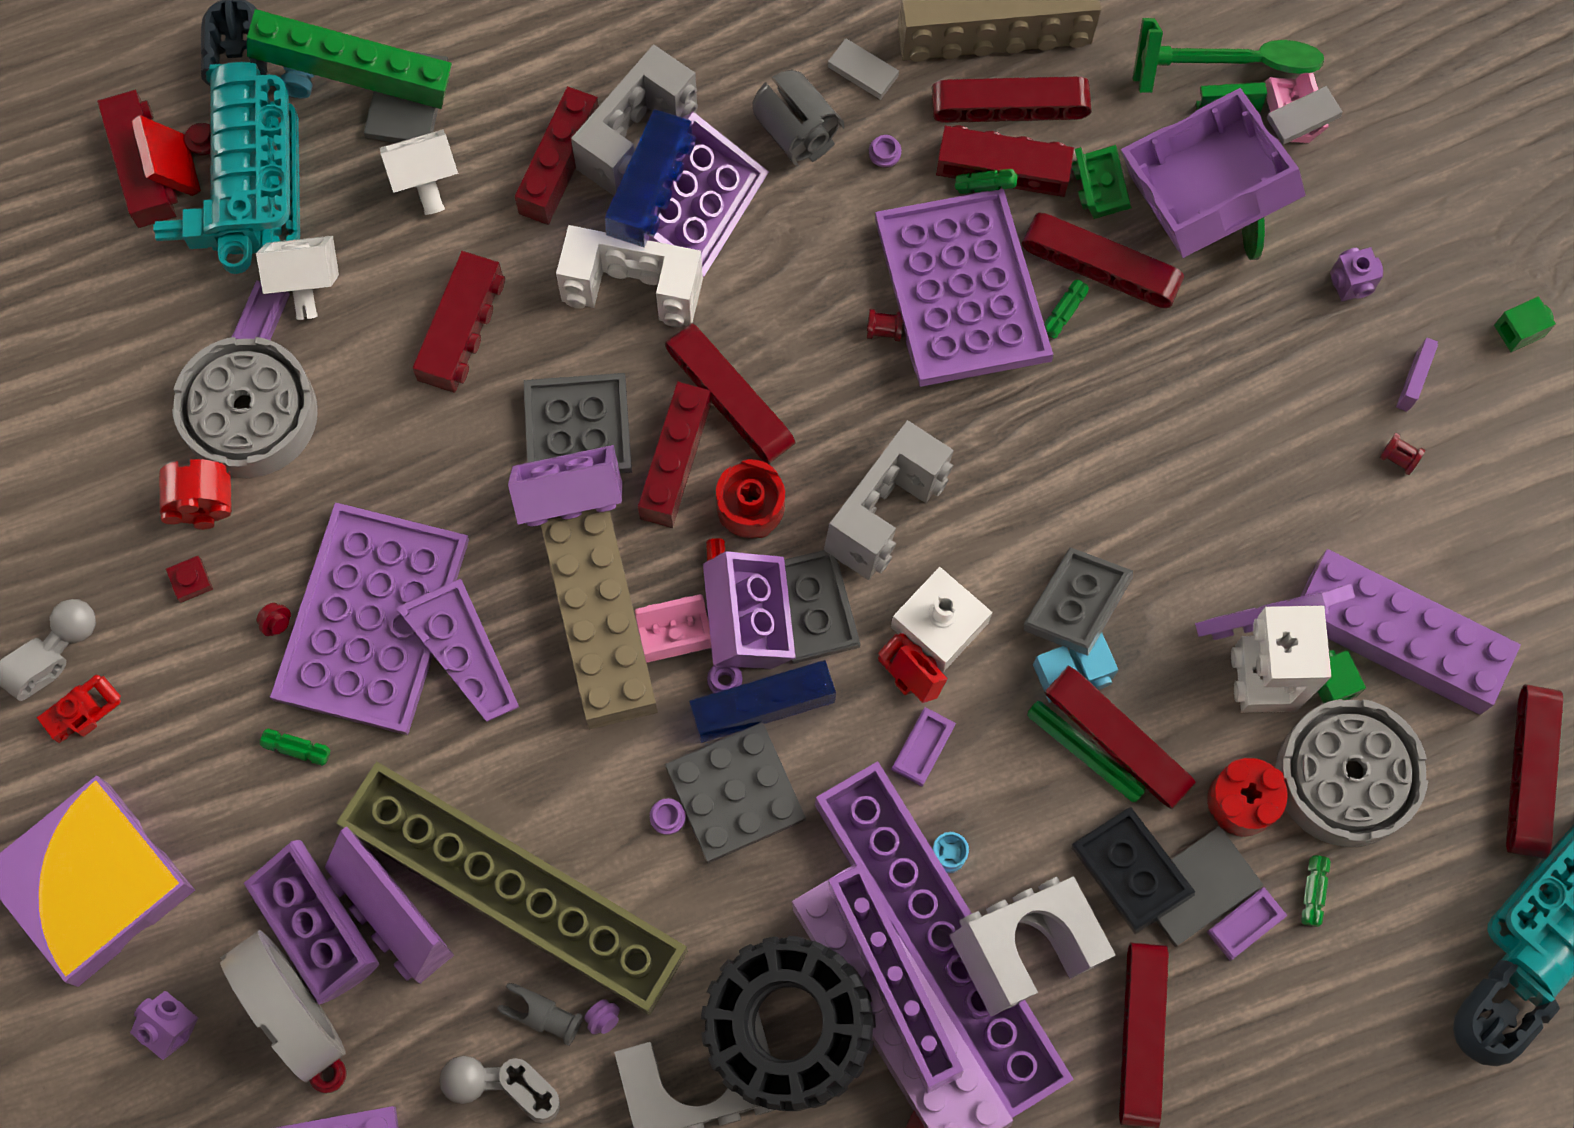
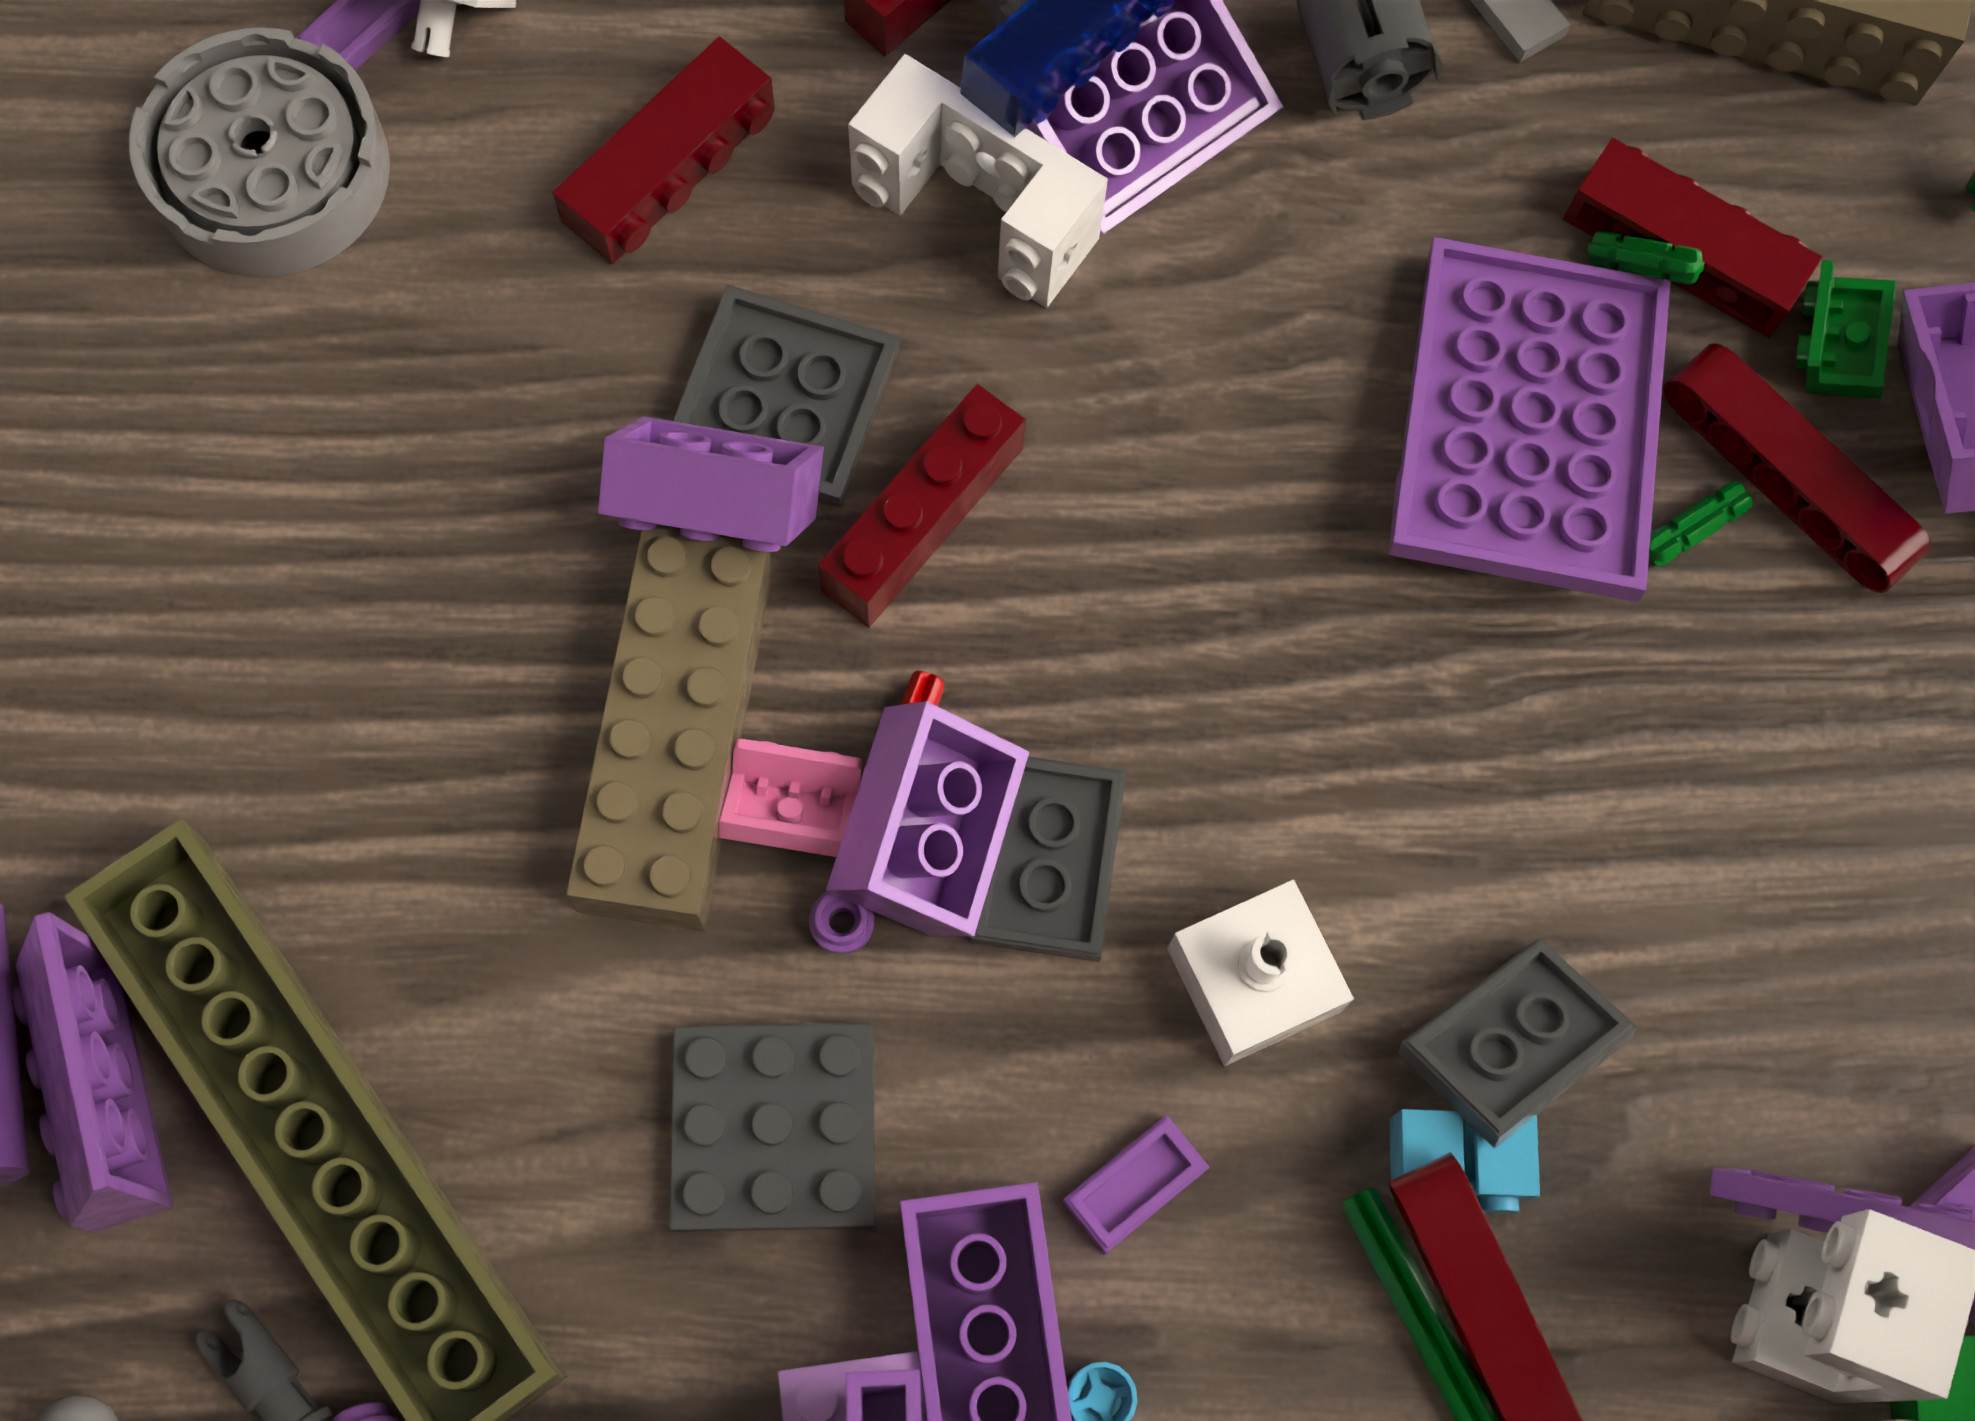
camera: 20 degrees right, 0 degrees up
red brick [159,459,232,530] -> none
dark red plate [166,555,213,603] -> none
dark red plate [256,603,291,636] -> none
green axle [260,728,330,766] -> none
medium lavender plate [270,502,469,735] -> none
medium lavender wing [396,579,519,722] -> none
medium lavender plate [650,799,685,835] -> none
dark red beam [664,323,796,464] -> none
clear blue brick [689,660,836,743] -> none
red brick [716,459,785,538] -> none
light grey plate [824,420,954,580] -> none
dark red bush [867,309,903,342] -> none
medium lavender plate [869,135,902,167] -> none
red piece [878,633,948,703] -> none
dark red beam [932,76,1092,123] -> none

